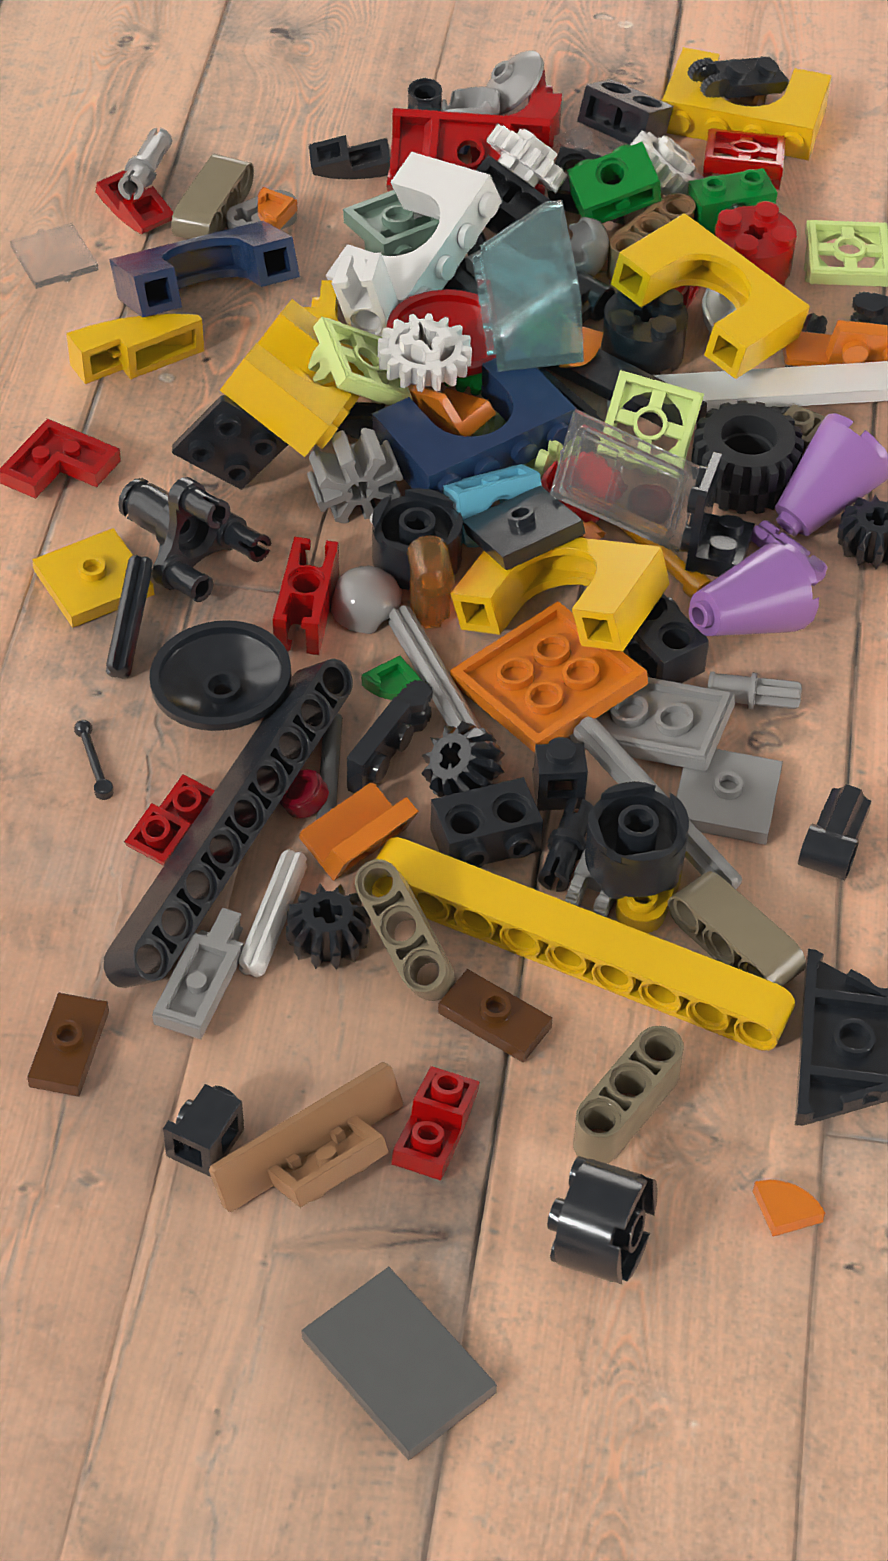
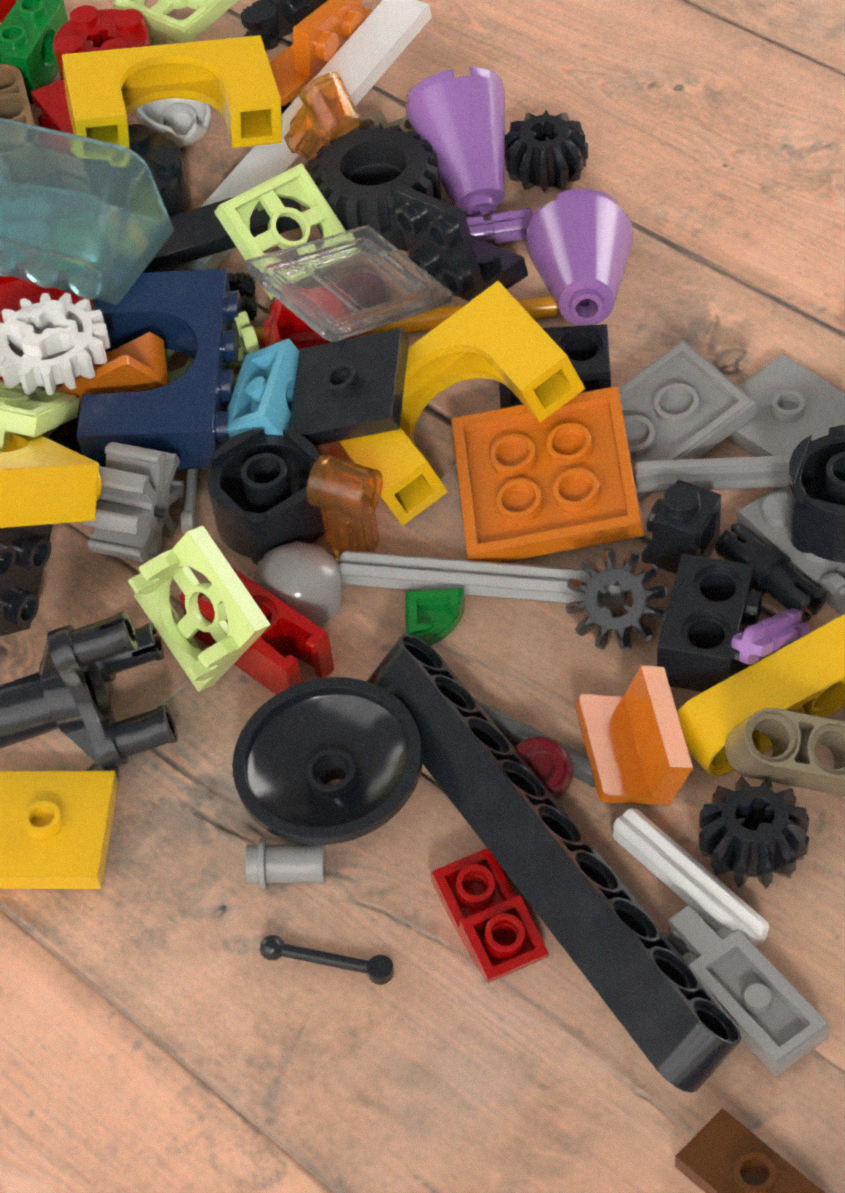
camera: 50 degrees left, 0 degrees up
black axle [106,555,153,679] -> none
black hinge [347,679,433,794] -> none
light grey axle [708,671,802,709] -> none
none -> yellowish green piece [128,526,270,692]
none -> light grey pin [245,838,326,890]
none -> clear orange piece [284,72,362,161]
none -> medium lavender axle [731,608,810,664]

